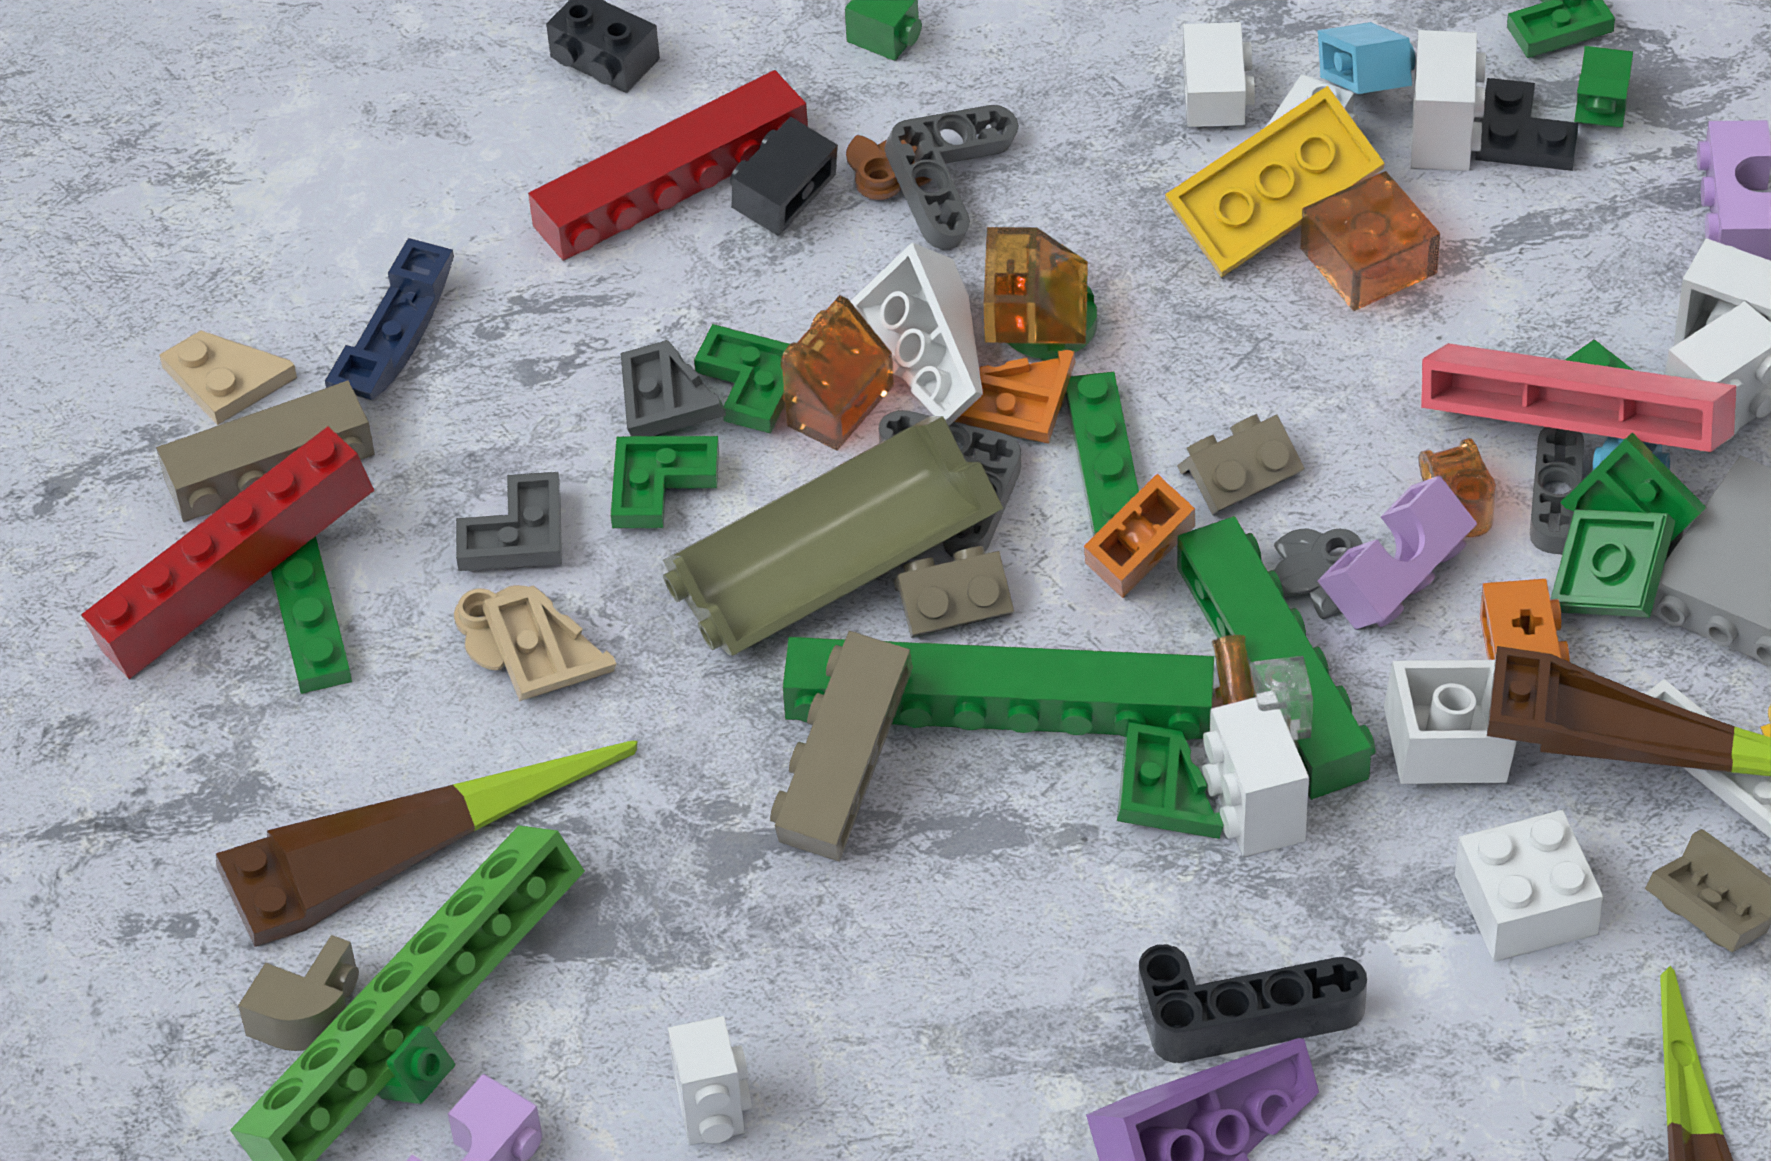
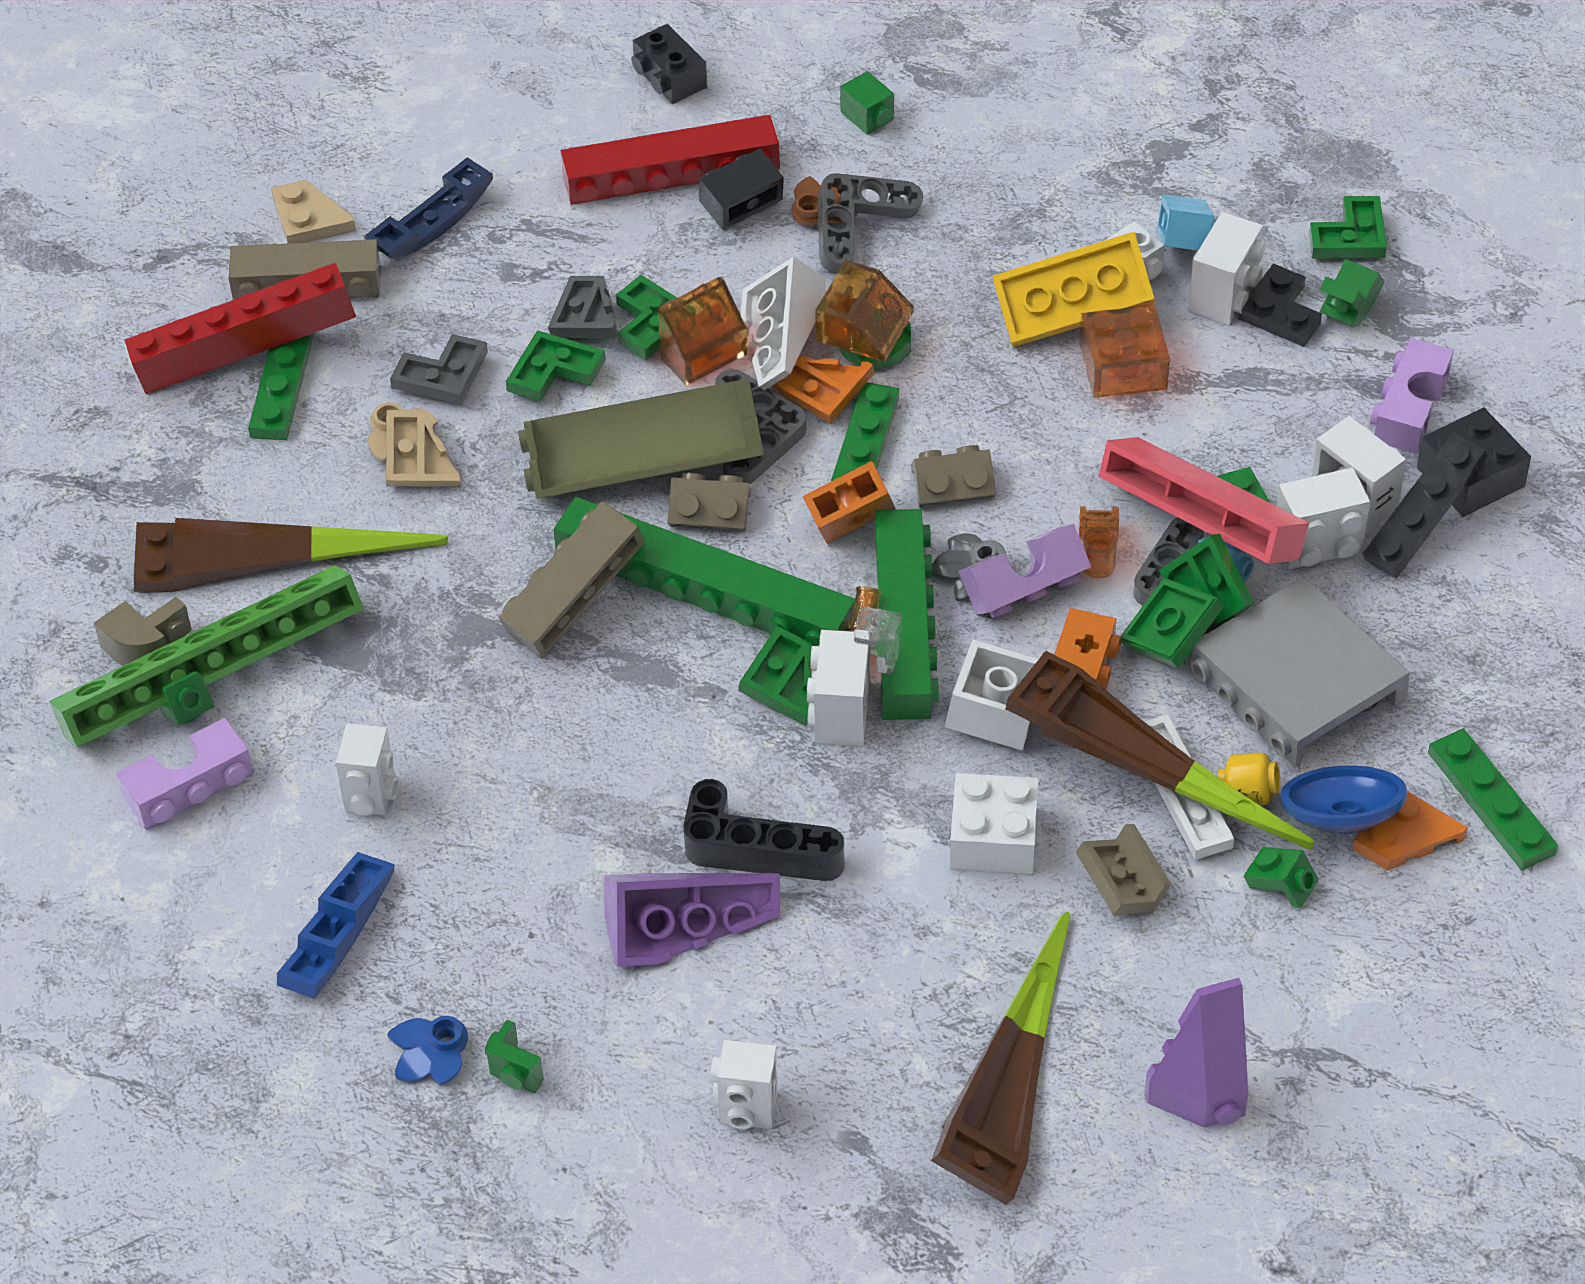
camera: 20 degrees right, 0 degrees up
white brick [1183,22,1255,127] -> none

